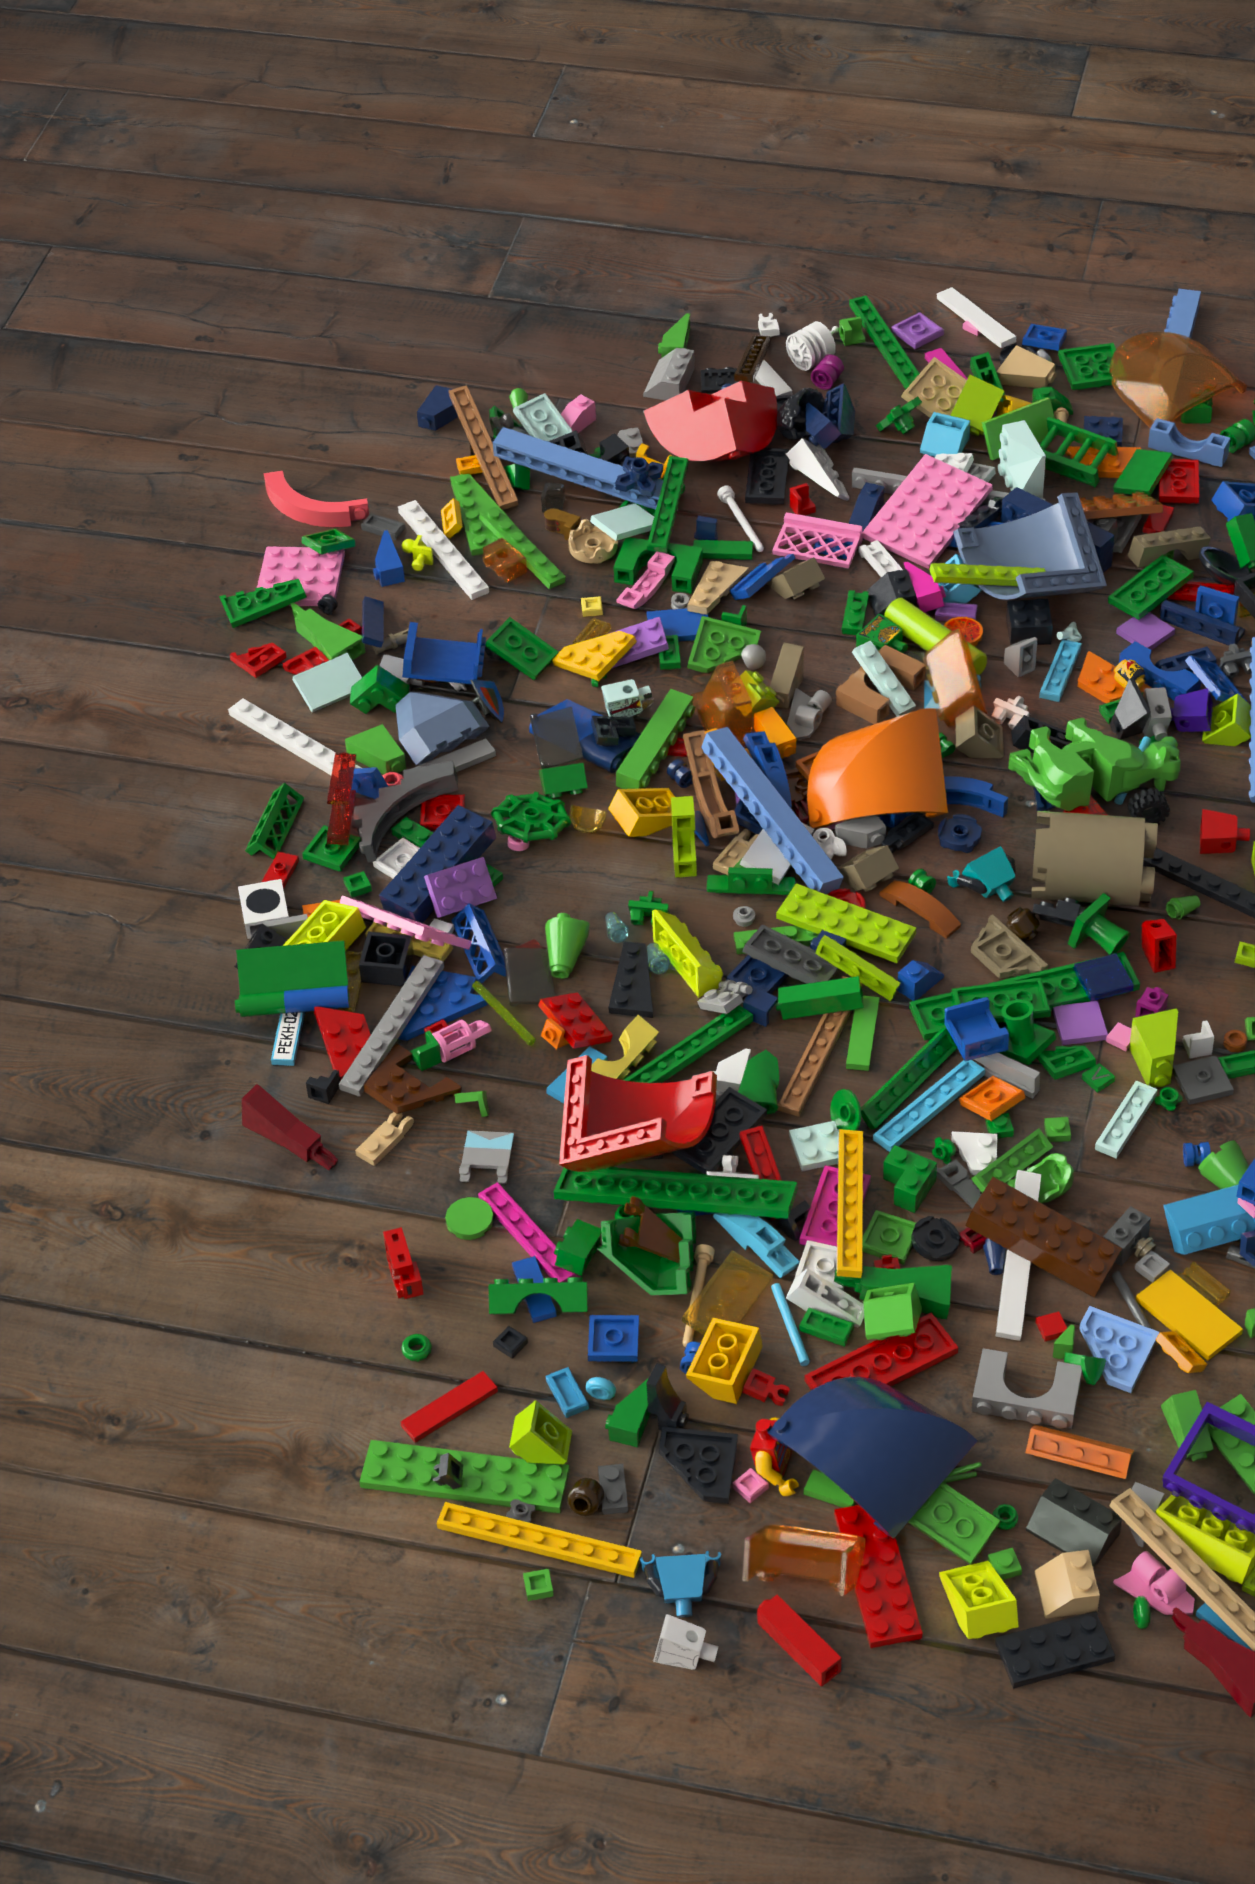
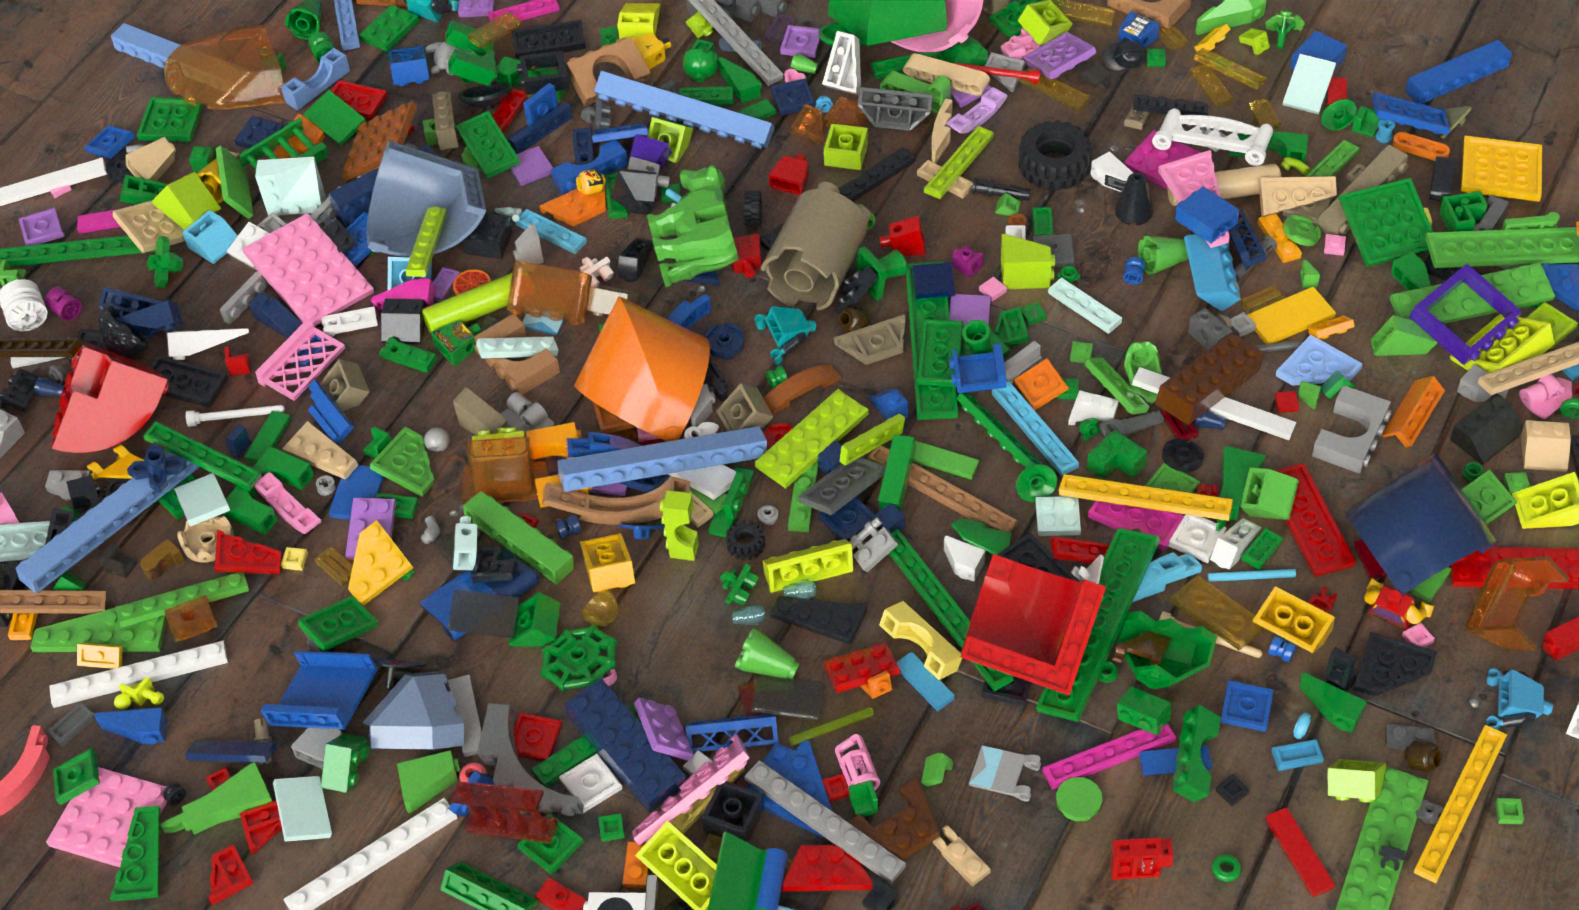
camera: 75 degrees left, 5 degrees up
none -> red wing [214,529,281,574]
none -> light grey arm [421,516,440,544]
none -> black tyre [726,520,765,561]

